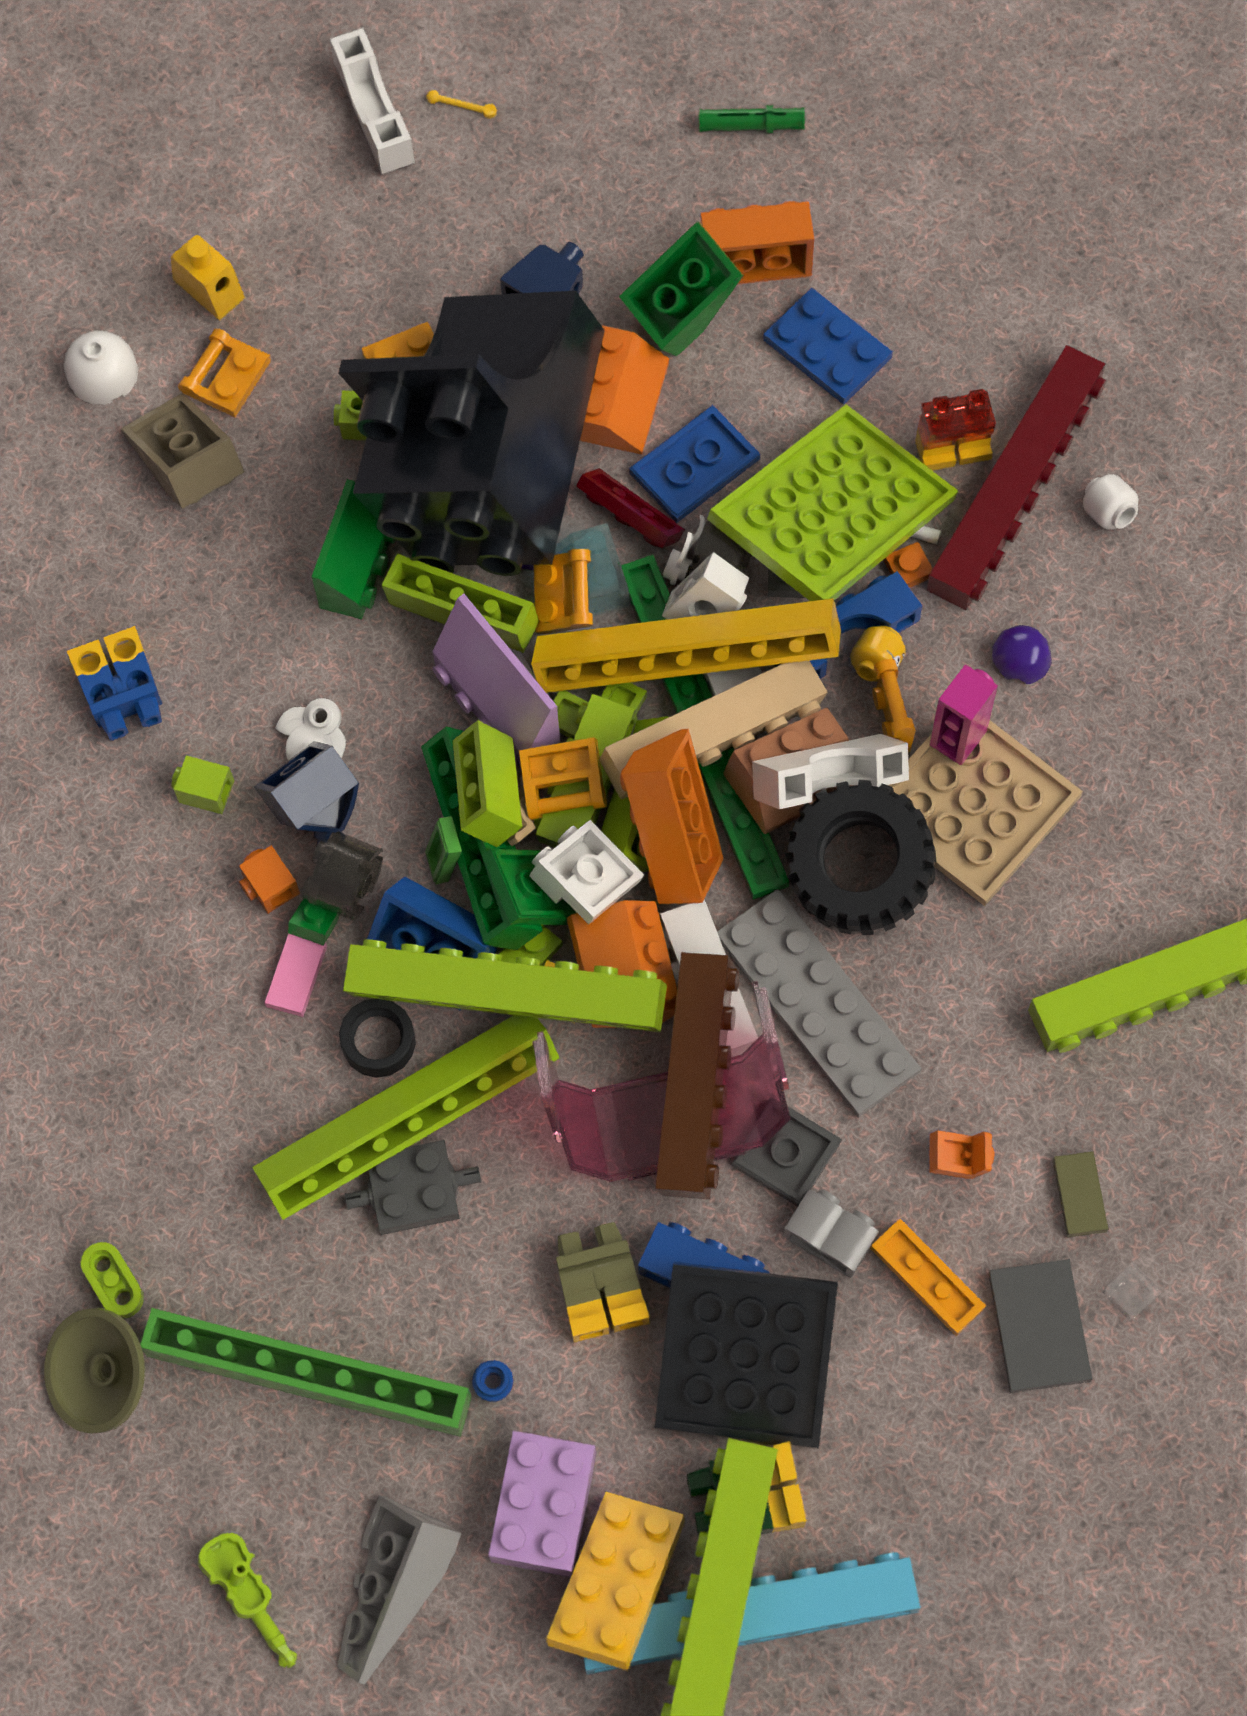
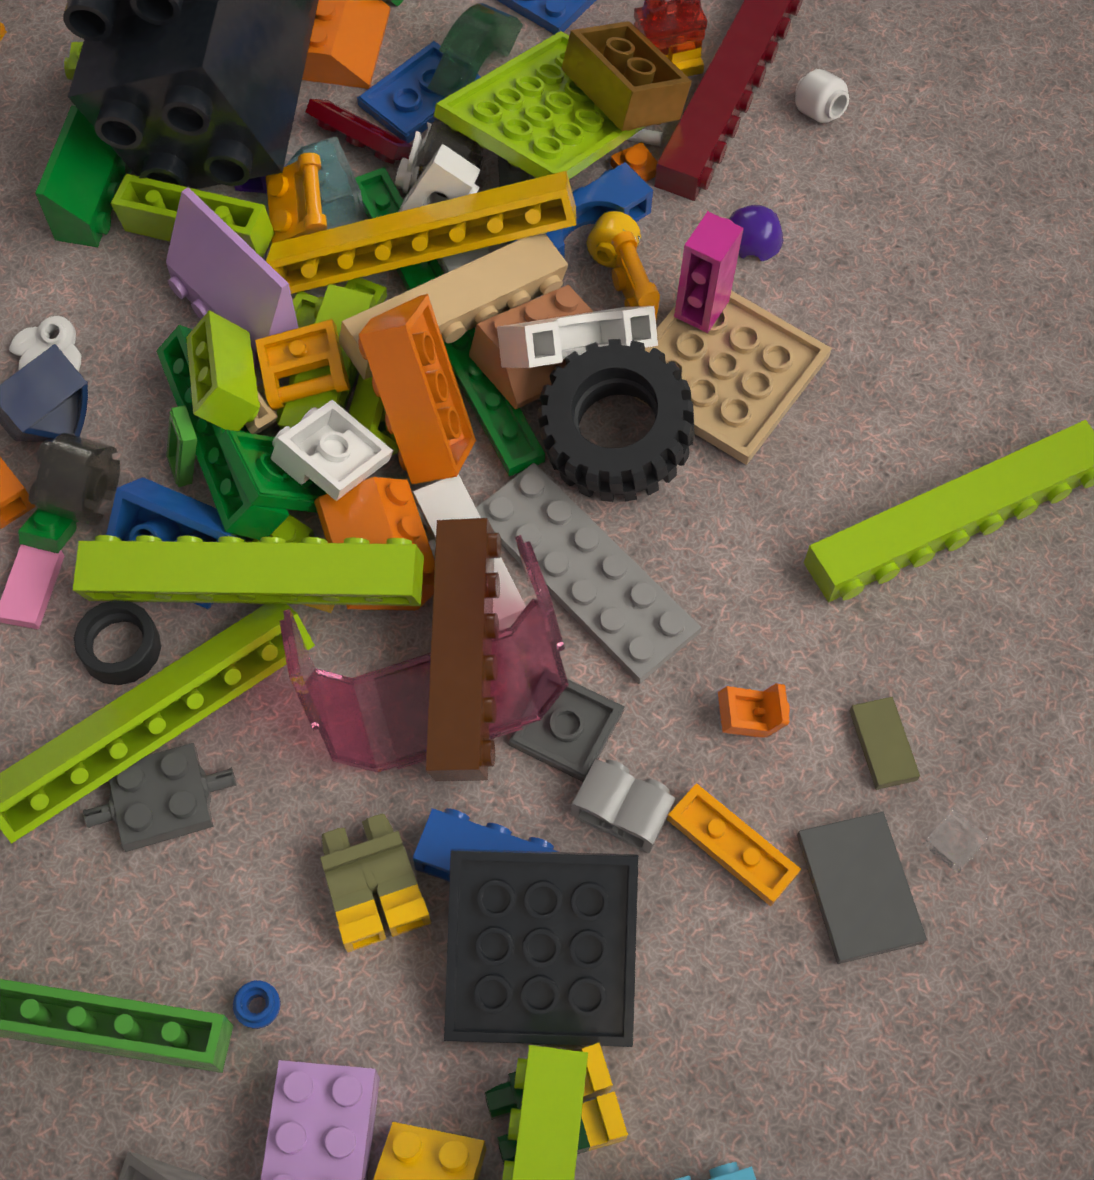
camera: 10 degrees left, 5 degrees down
none -> clear green arch [428,3,523,98]
none -> pearl gold brick [561,21,692,131]

